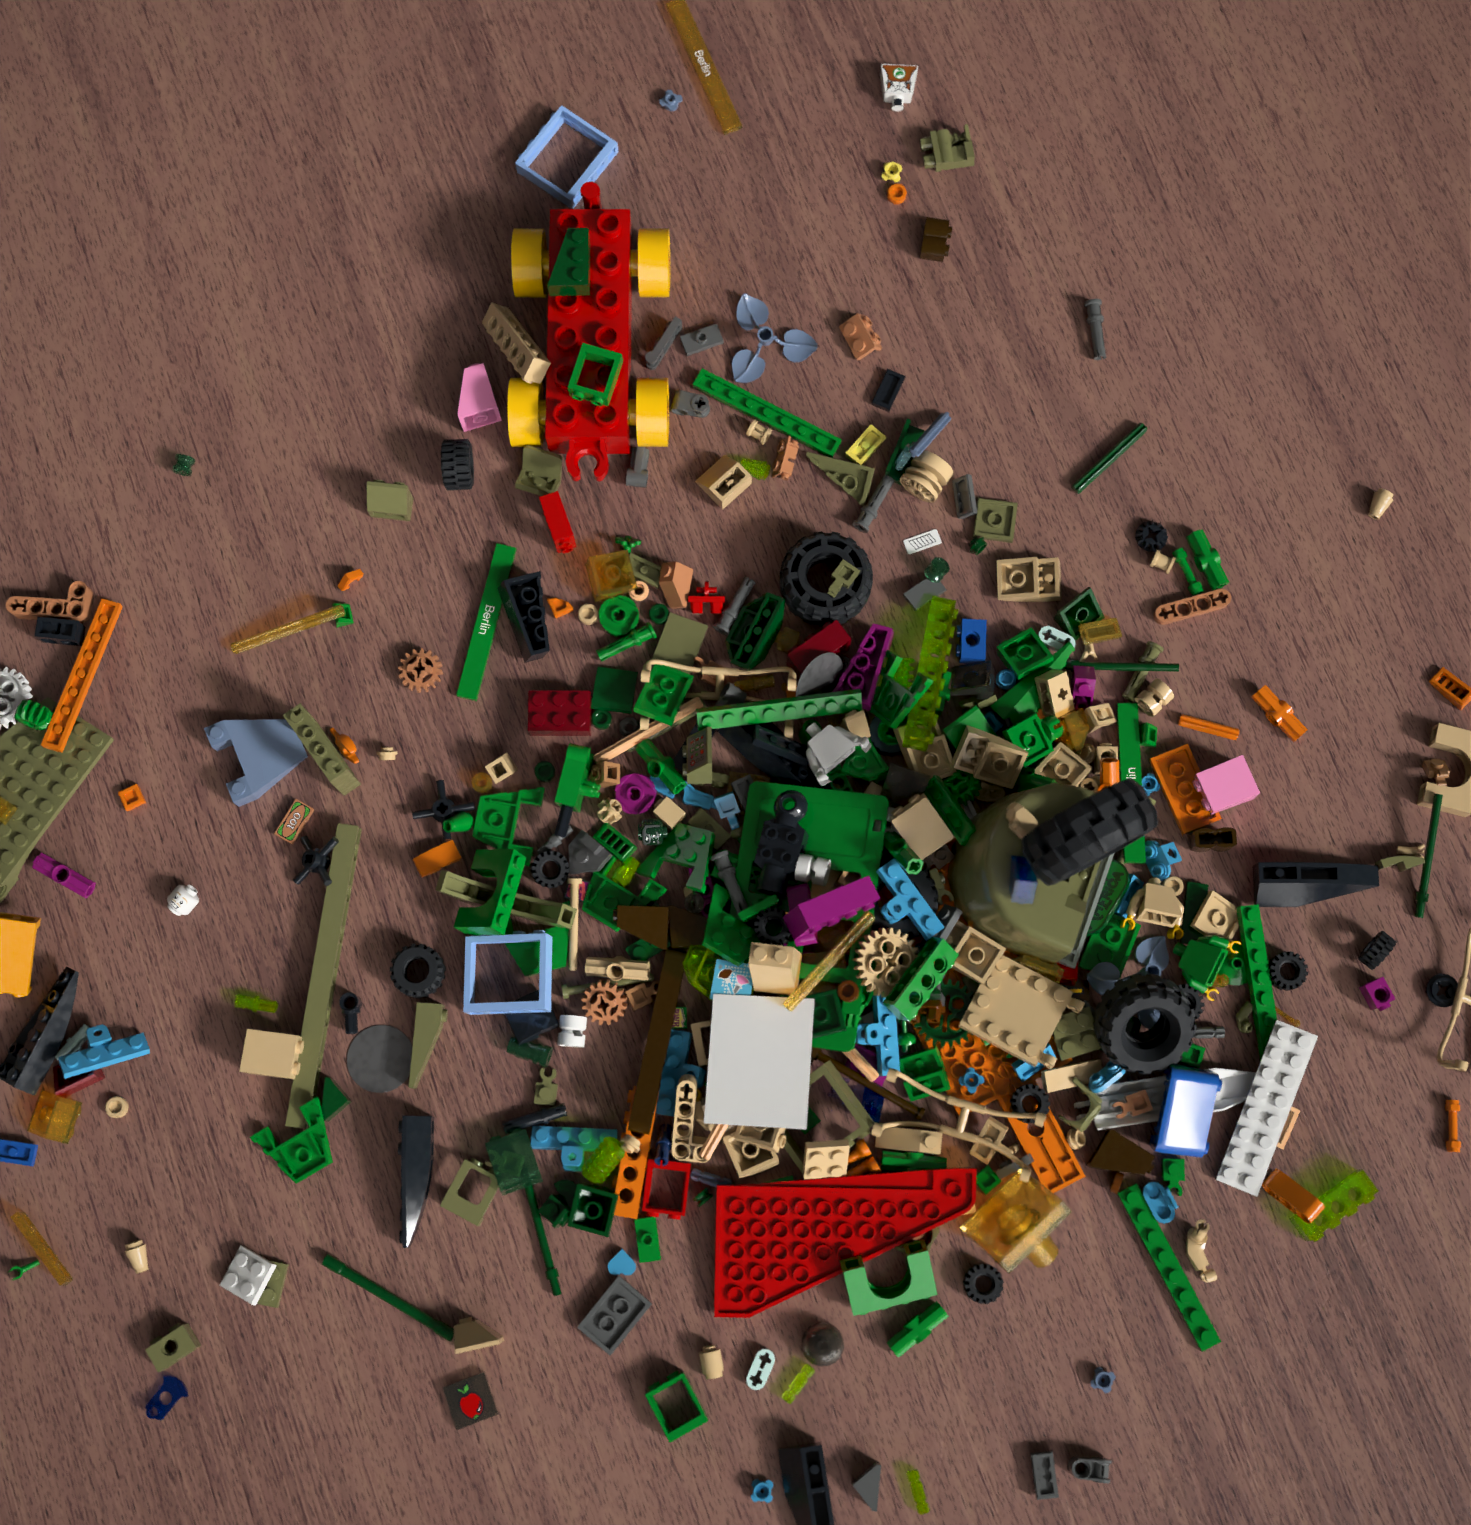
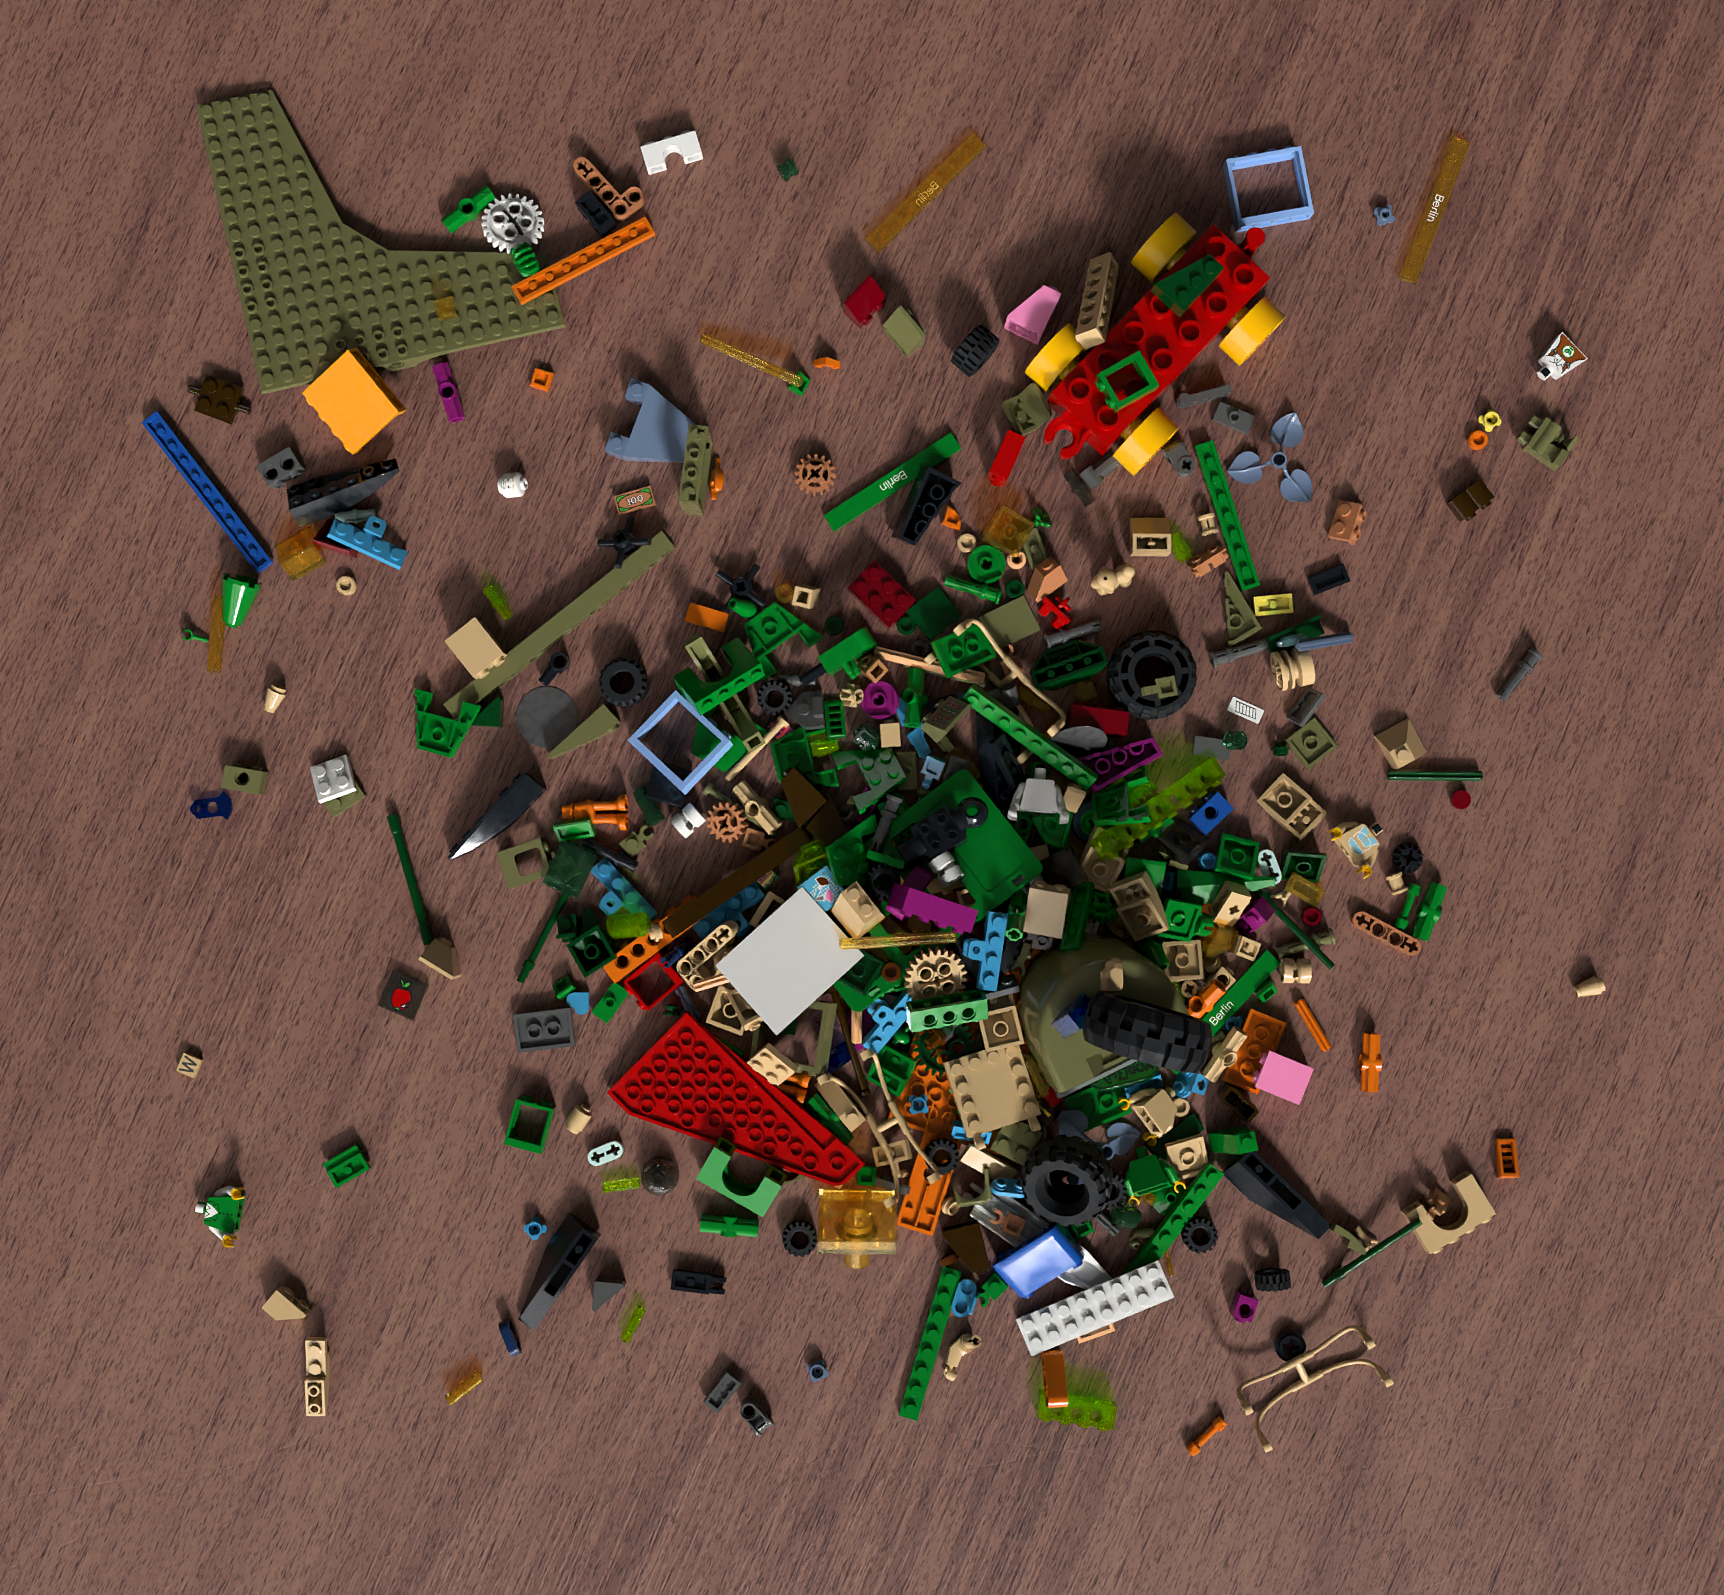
camera: 40 degrees right, 10 degrees up
tan plate [377,747,398,760] -> none
none -> green cone [222,573,262,628]
none -> green slope [552,975,578,999]
none -> green tile [553,817,596,842]
none -> orange piece [562,794,629,830]
none -> white arch [640,130,703,175]
none -> black hinge [671,1269,727,1295]
none -> dark red slope [843,275,886,329]
none -> clear yellow tile [865,133,986,254]
none -> clear smoke pin [1063,469,1095,507]
none -> tan animal [1090,563,1135,596]
none -> clear green head [1111,1203,1142,1229]
none -> tan piece [1201,1026,1248,1083]
none -> green slope [1208,1124,1258,1154]
none -> dark red tile [1301,907,1322,926]
none -> tan torso [1327,821,1383,879]
none -> tan slope [1374,718,1427,770]
none -> dark red tile [1450,790,1471,809]

